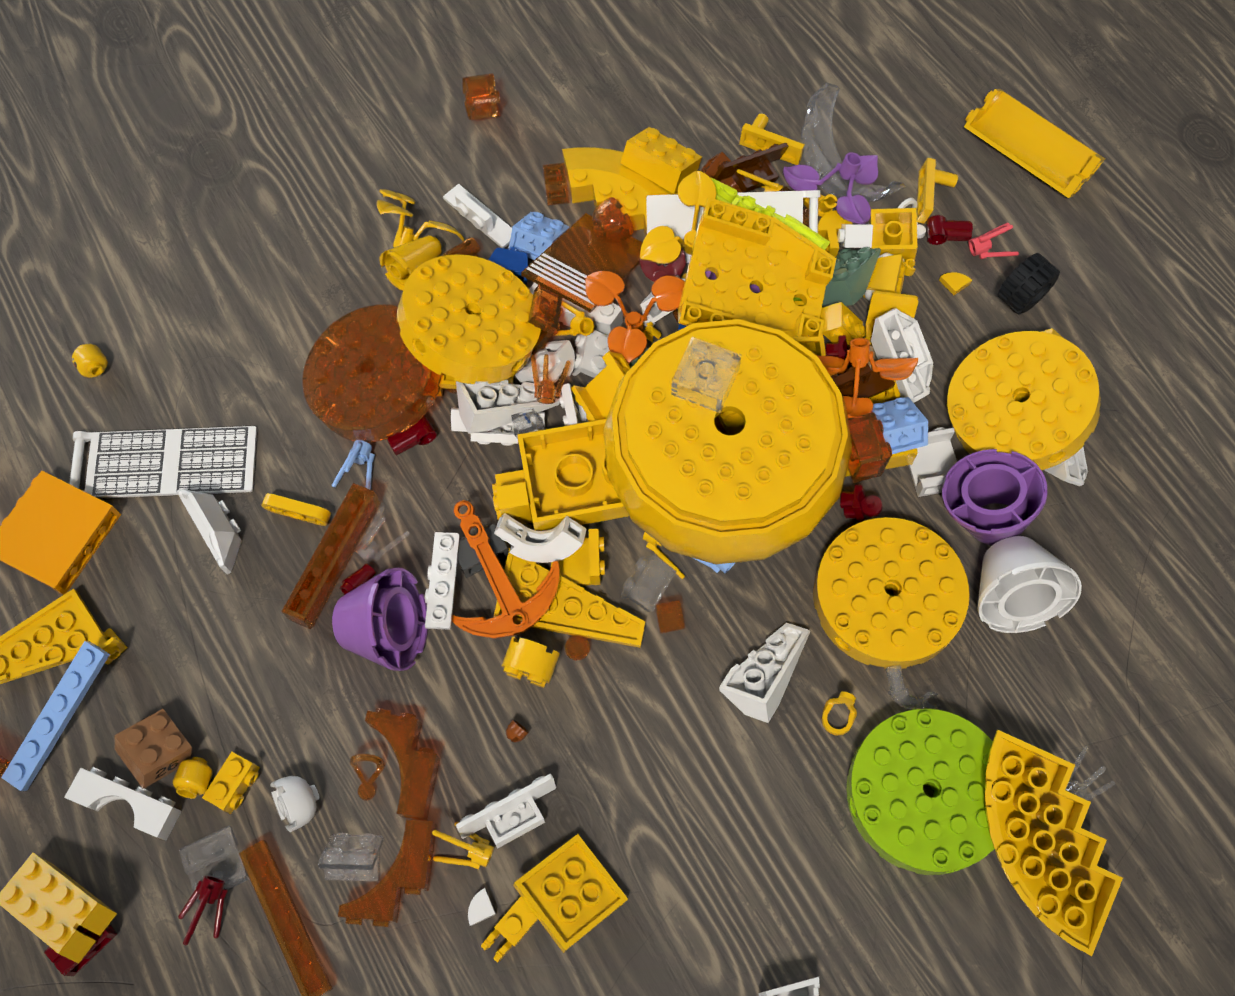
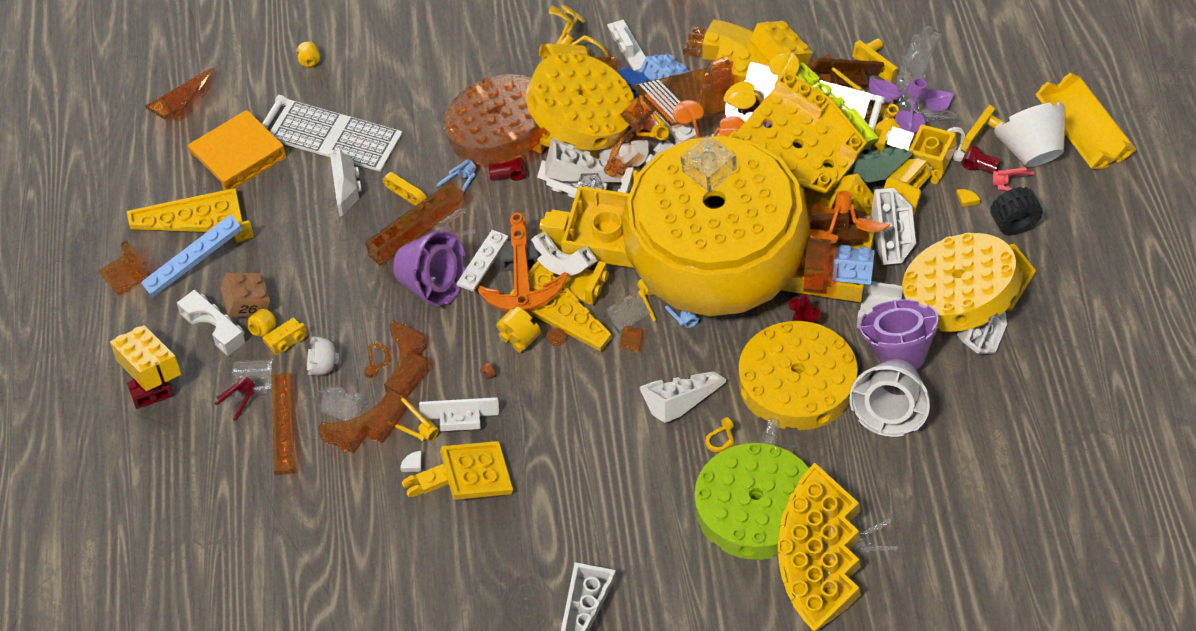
camera: 25 degrees right, 15 degrees down
none -> white cone [994,102,1065,167]

